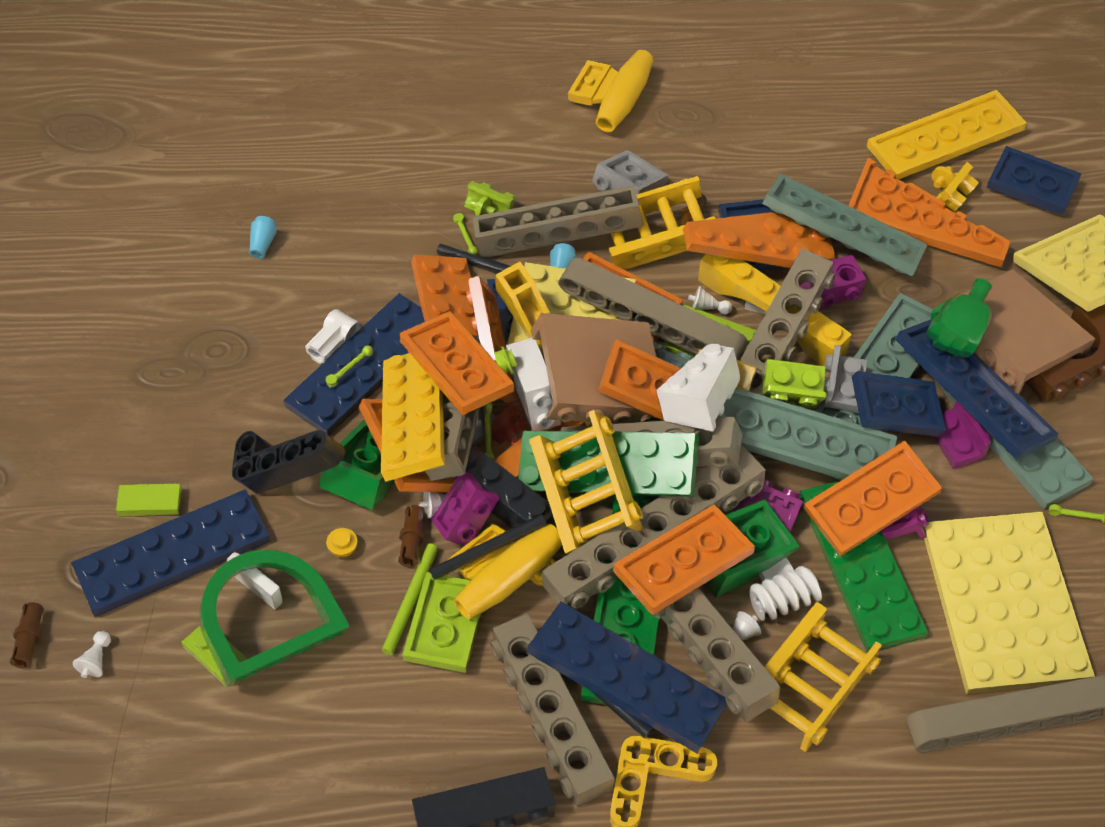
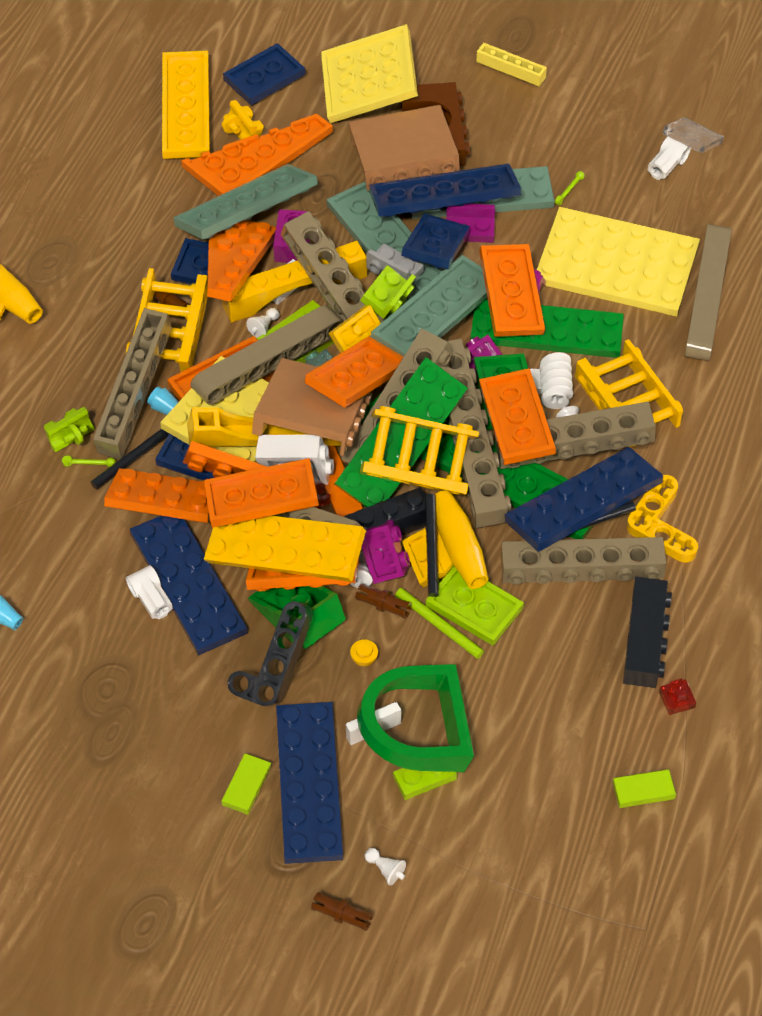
camera: 65 degrees left, 0 degrees up
lime hinge [326,345,374,387] -> none
lime plate [494,346,518,375] -> none
light grey plate [592,150,669,194] -> none
white wedge [657,344,741,431] -> none
green piece [926,278,992,358] -> none

